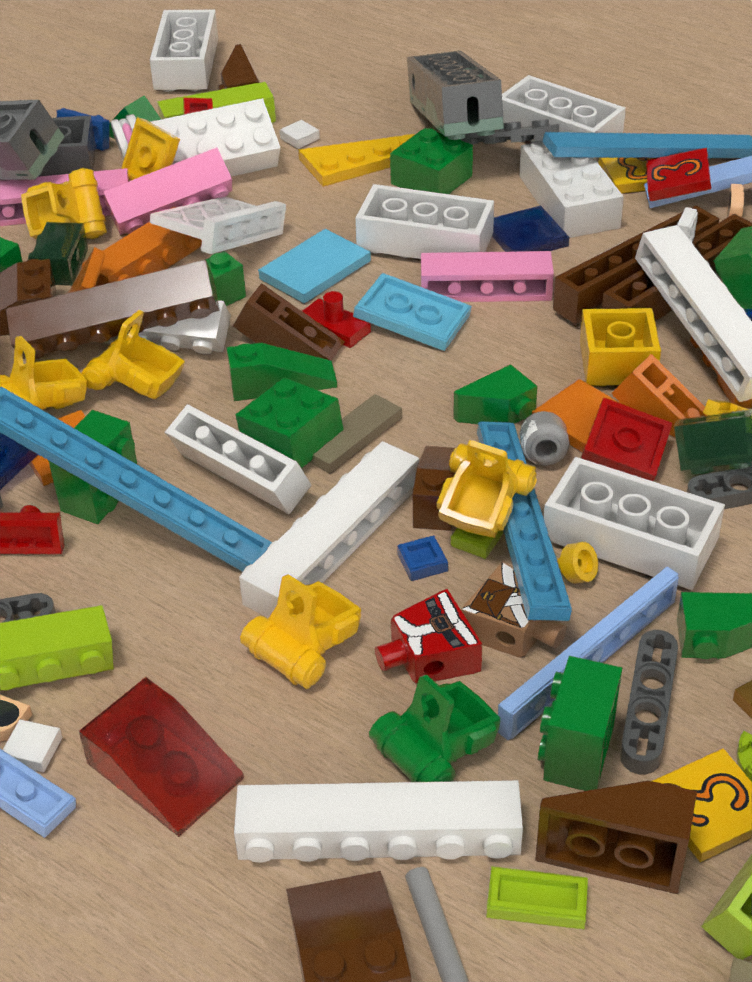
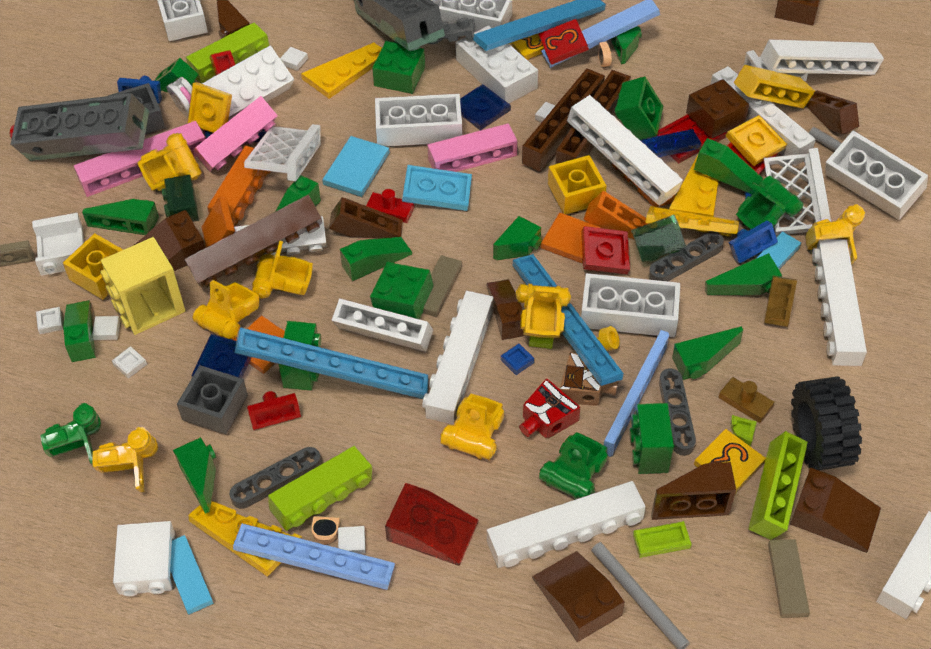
camera: 20 degrees left, 10 degrees up
light grey head [519,411,569,466] -> none
white tile [677,207,698,241] -> none

